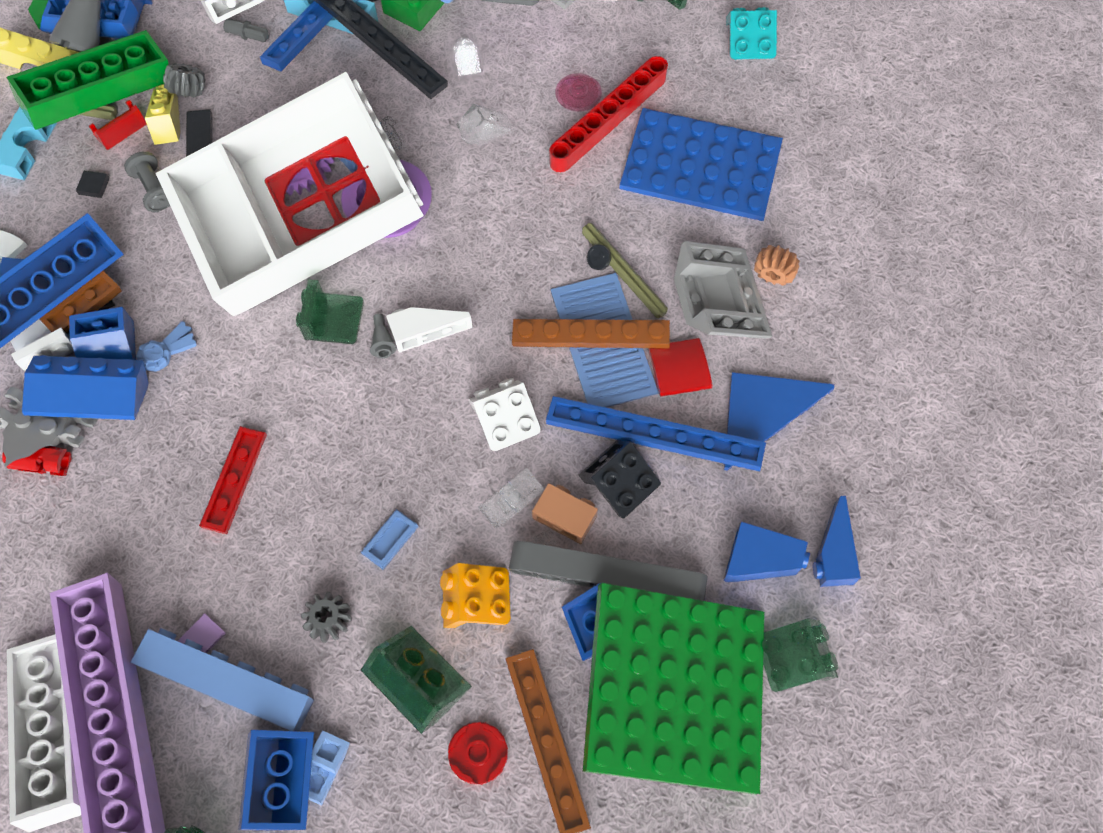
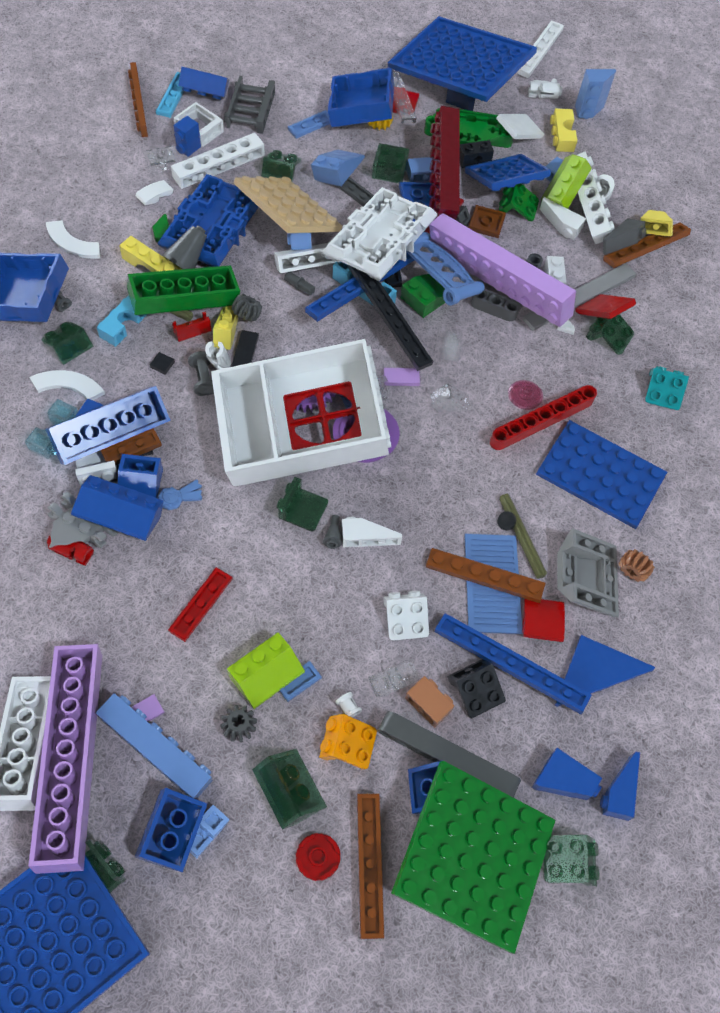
camera: 10 degrees right, 5 degrees down
none -> white piece [205,341,231,370]
none -> lime slope [227,632,305,709]
none -> white bush [335,692,362,718]
none -> lavender tile [384,368,420,386]

